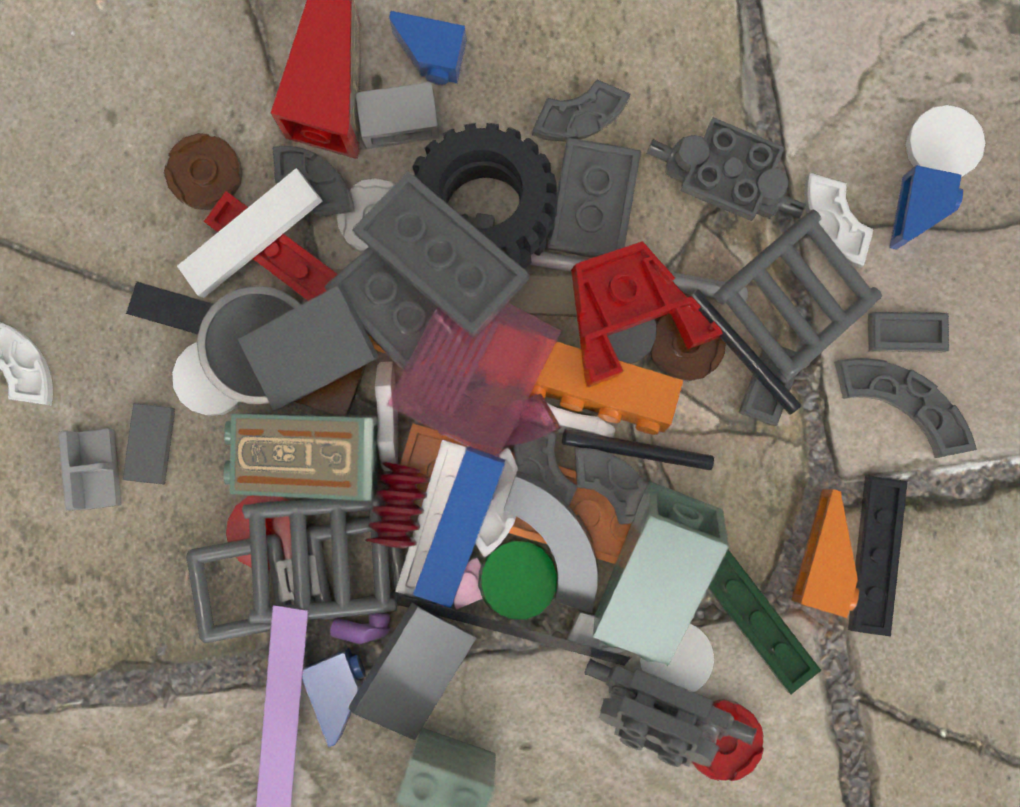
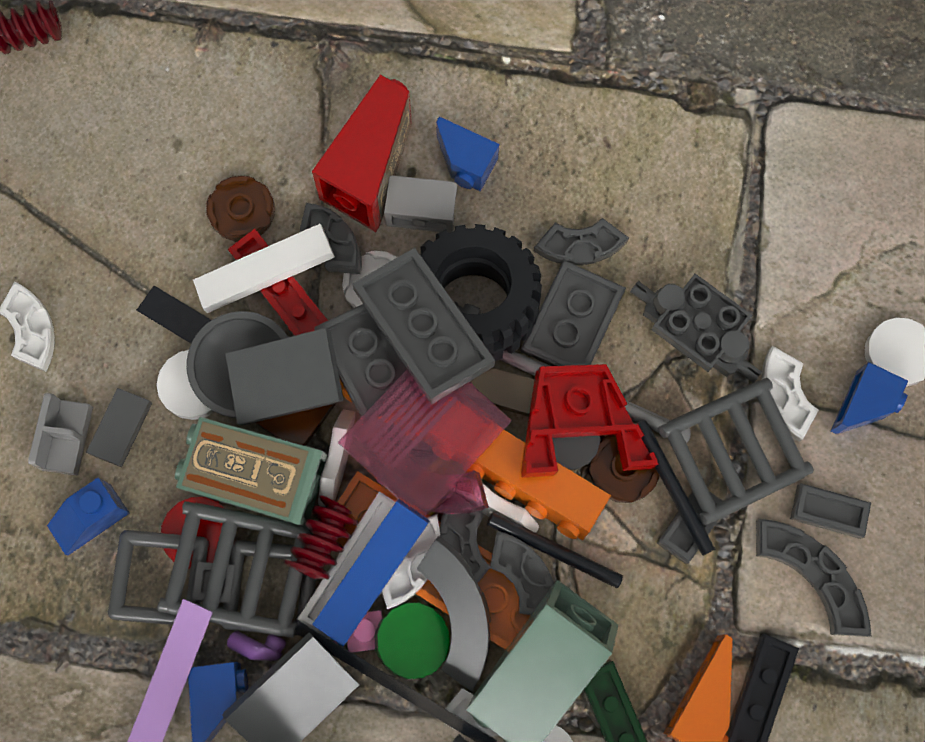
camera: 15 degrees right, 10 degrees down
none -> blue slope [47,477,130,556]

